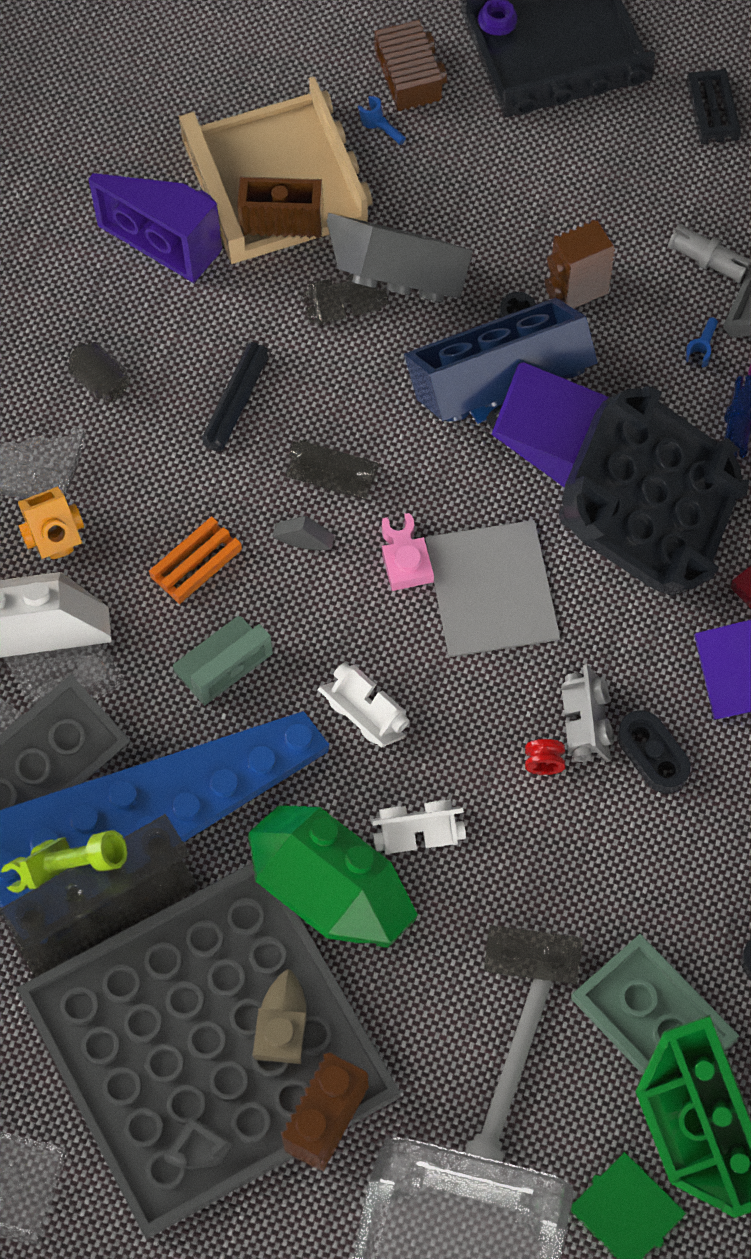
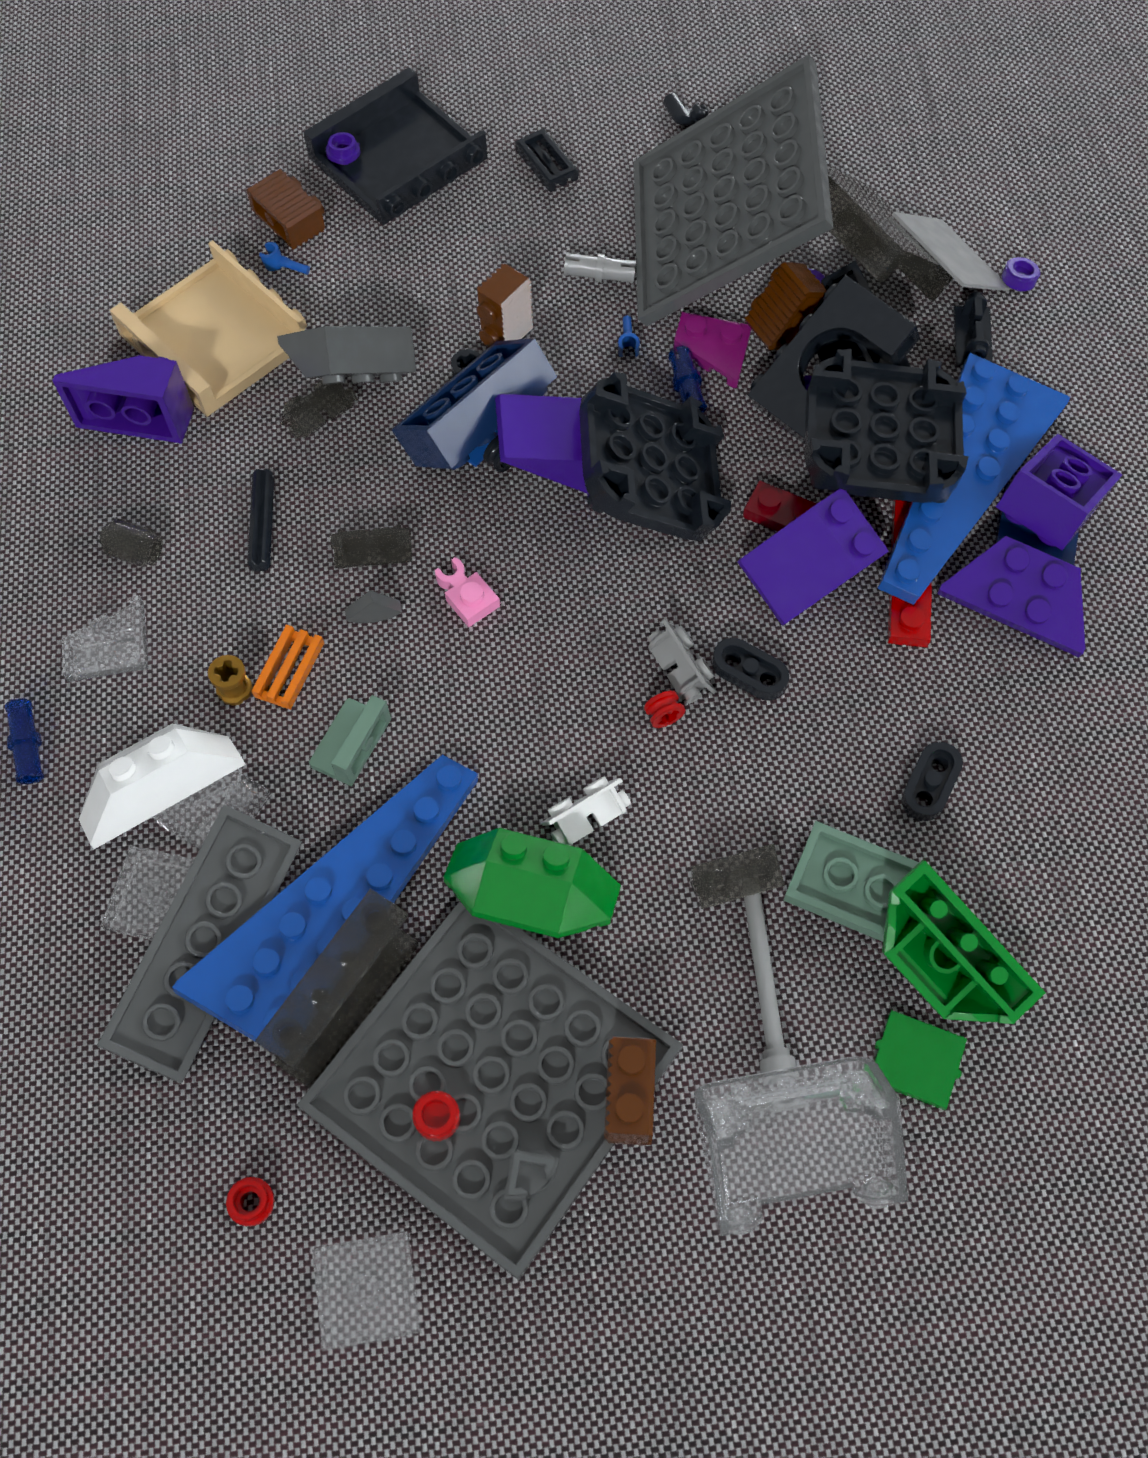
camera: 25 degrees left, 0 degrees up
lime bar [1,830,127,893] -> none
light orange brick [18,486,84,559] -> none
reddish brown brick [237,177,324,239] -> none
dark tan plate [253,969,307,1064] -> none
white hinge [318,662,410,747] -> none
light grey piece [425,520,560,657] -> none
none -> pearl gold bush [208,655,253,706]
none -> red tile [412,1091,461,1141]

